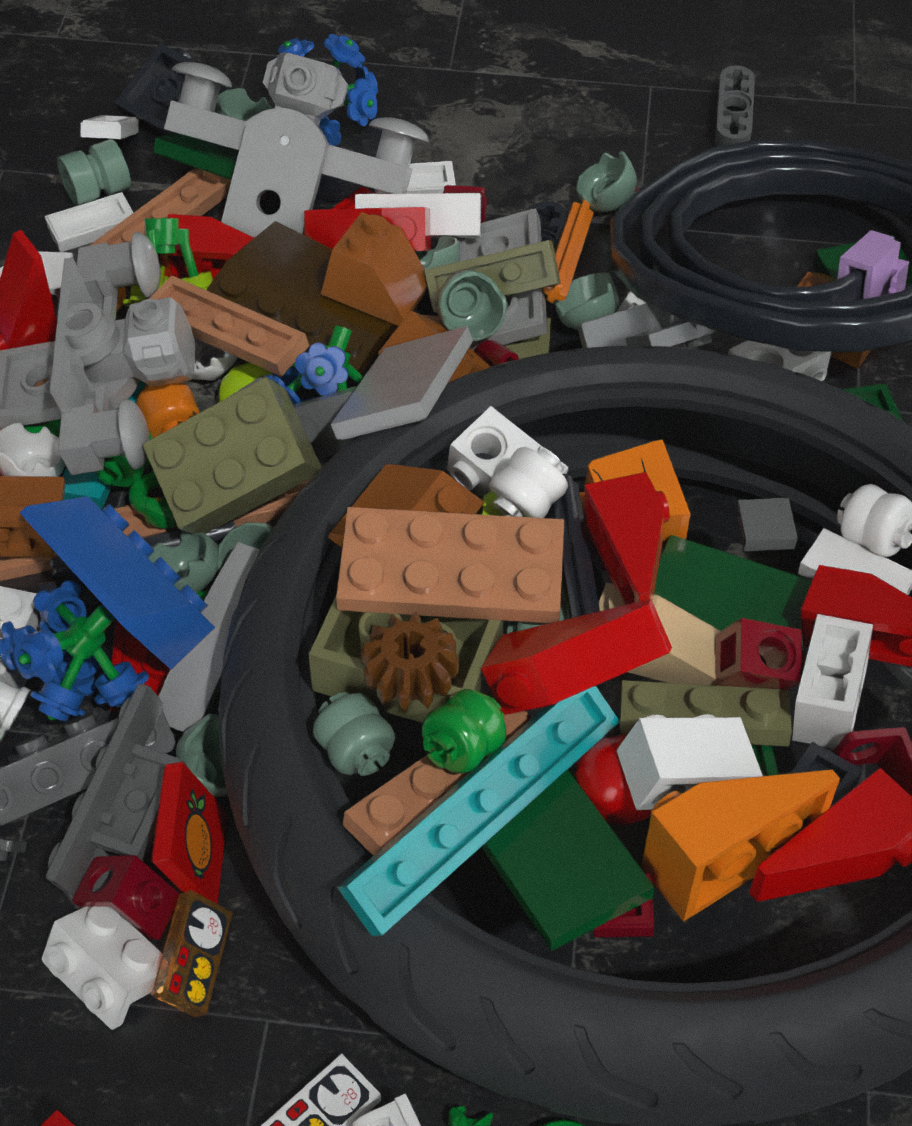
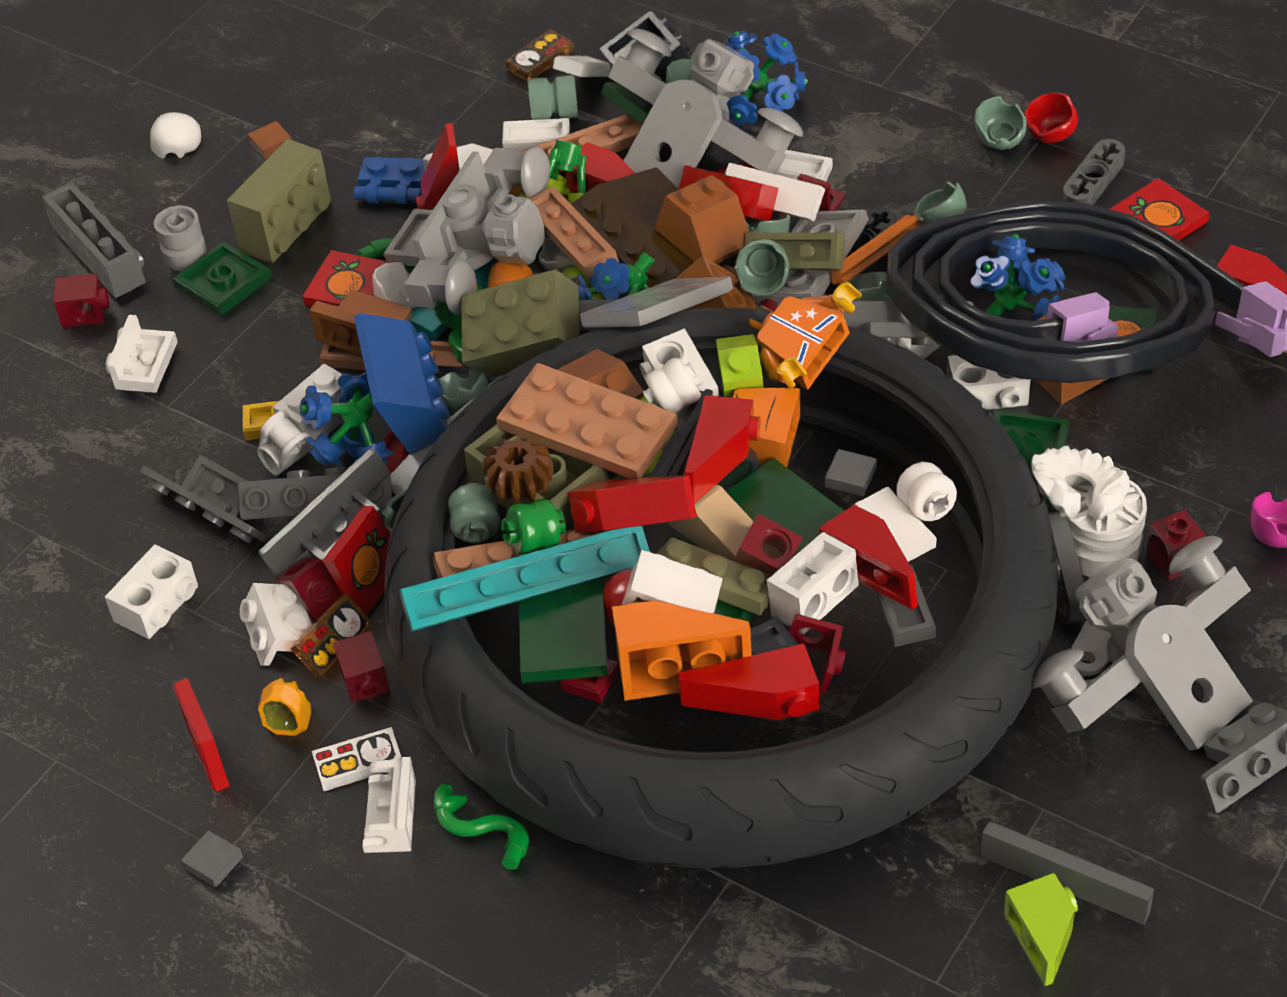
camera: 30 degrees right, 5 degrees down
none -> light orange rock [258,678,311,736]
none -> dark red brick [333,631,390,703]
none -> tile [505,29,573,81]
none -> lime slope [715,334,764,398]
none -> orange torso [749,282,862,390]
none -> blue plant [970,234,1065,321]
none -> sand green hair [974,96,1027,150]
none -> red hair [1024,92,1078,144]
none -> red tile [1110,178,1210,241]

